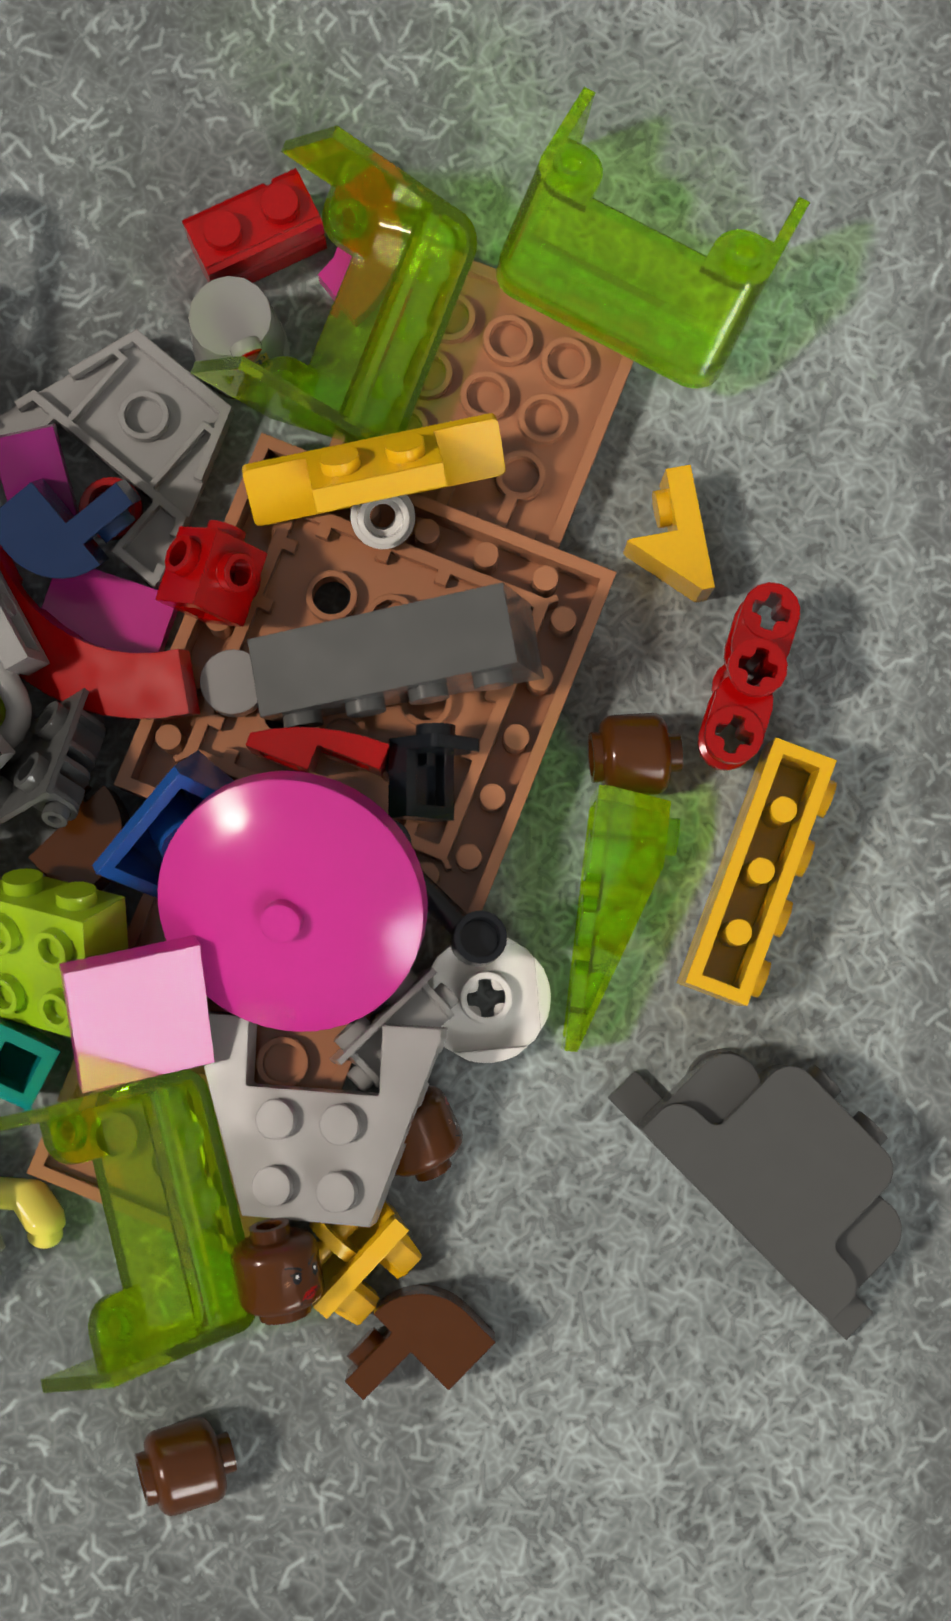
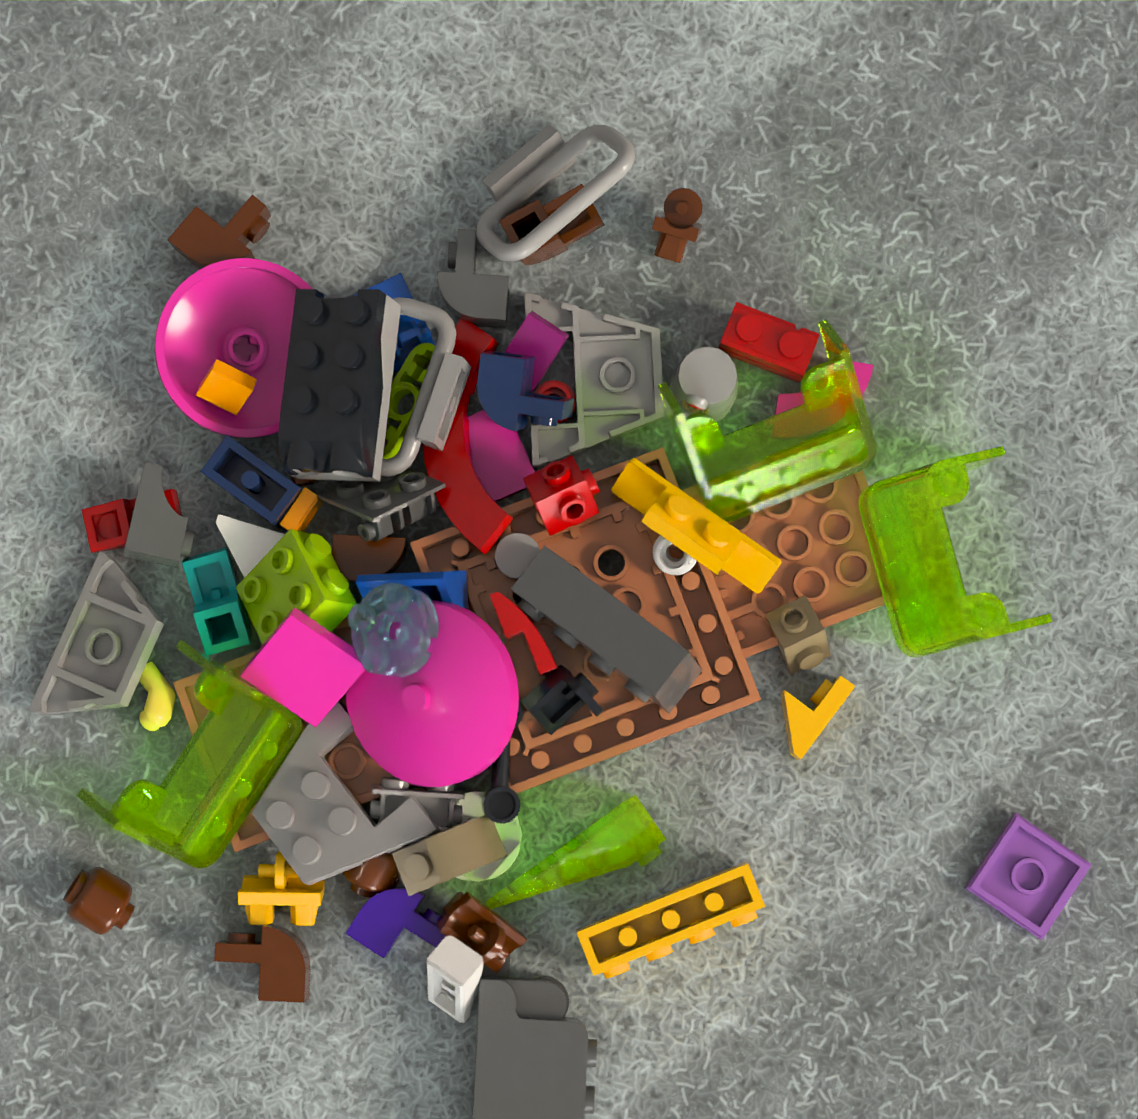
camera: 55 degrees right, 0 degrees up
reddish brown head [231,1218,324,1325] -> none
reddish brown head [588,713,683,797] -> none
red axle [697,582,801,771] -> none
none -> dark purple brick [345,887,446,958]
none -> clear light blue plate [348,583,439,678]
none -> dark tan brick [392,815,507,896]
none -> white slope [427,935,483,1023]
none -> reddish brown hips [436,891,527,973]
none -> reddish brown hips [652,188,703,263]
none -> dark tan bracket [766,596,831,675]

